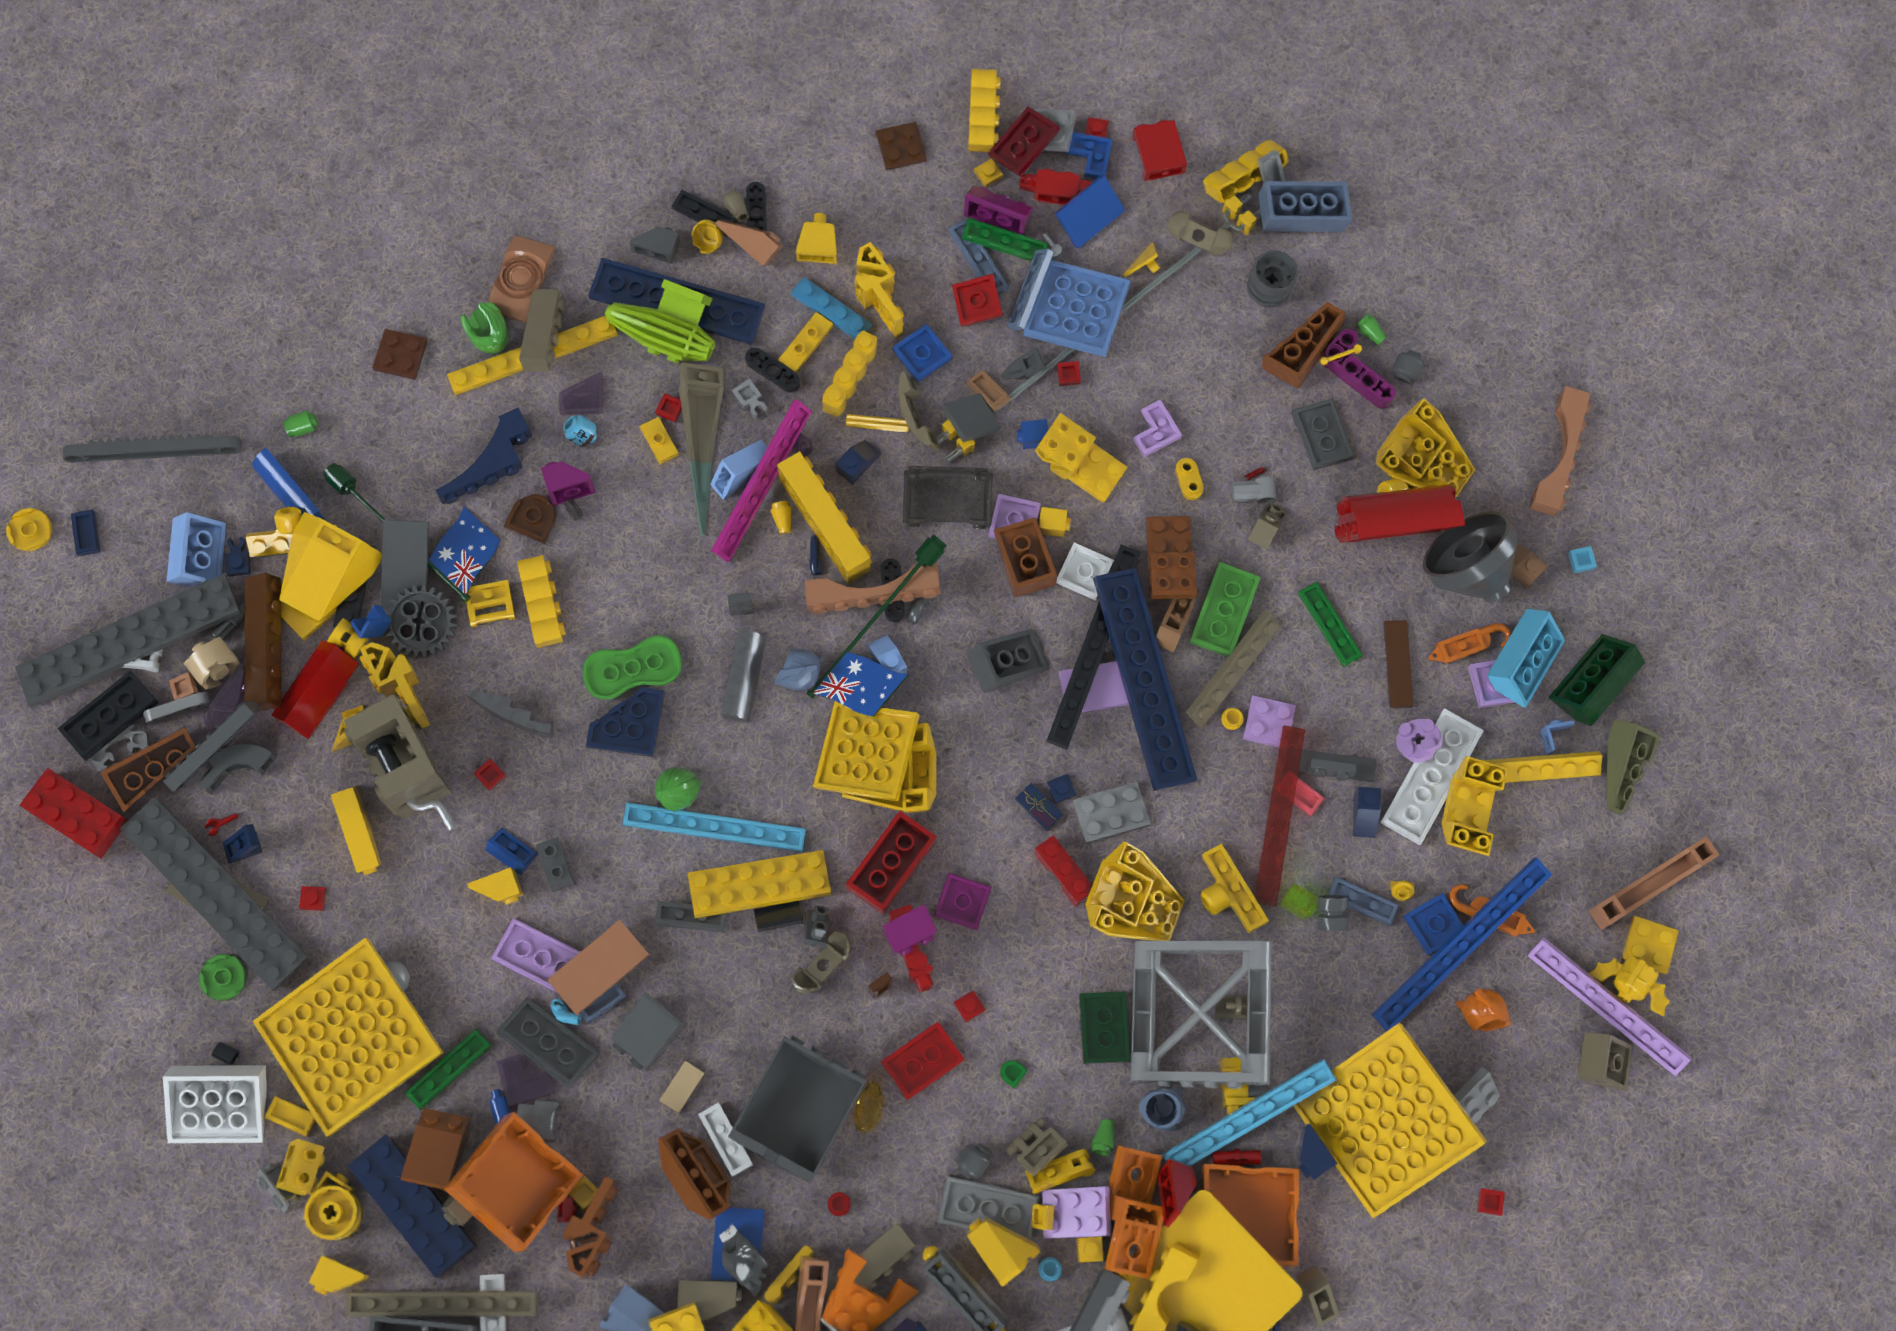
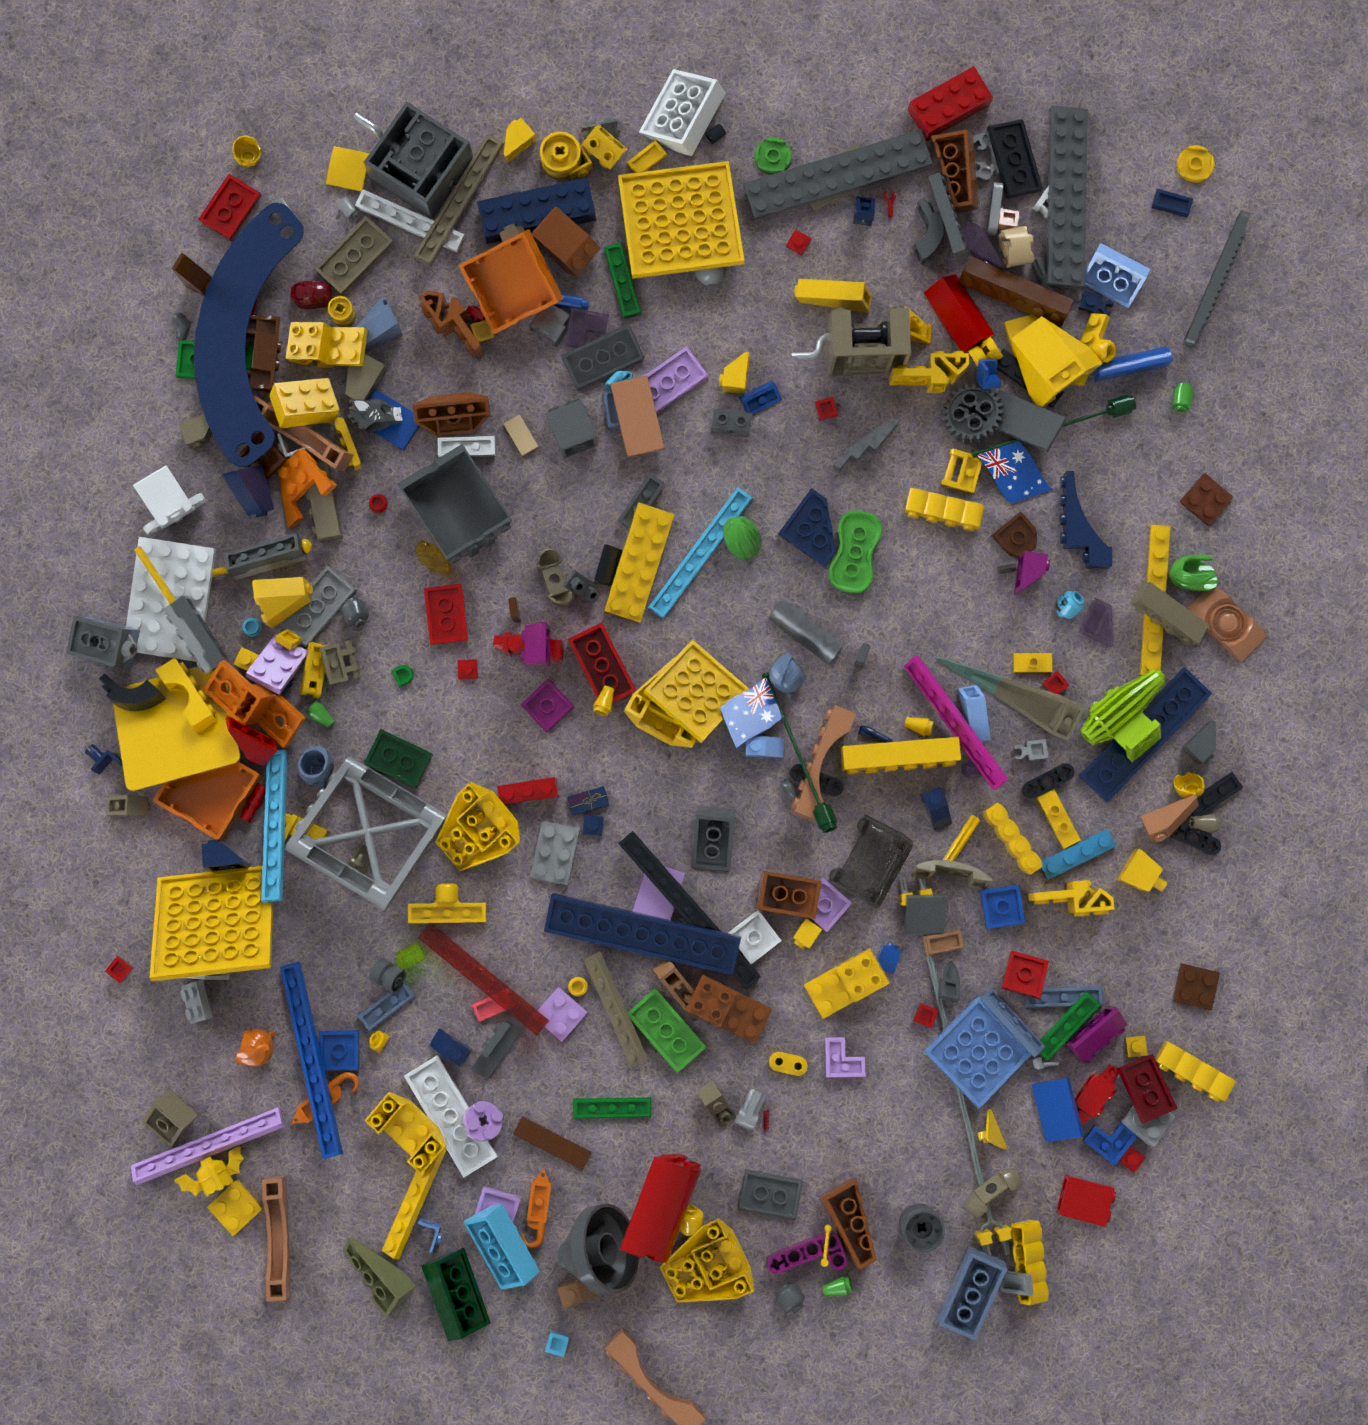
camera: 120 degrees right, 10 degrees up
none -> yellow cone [593,686,614,716]

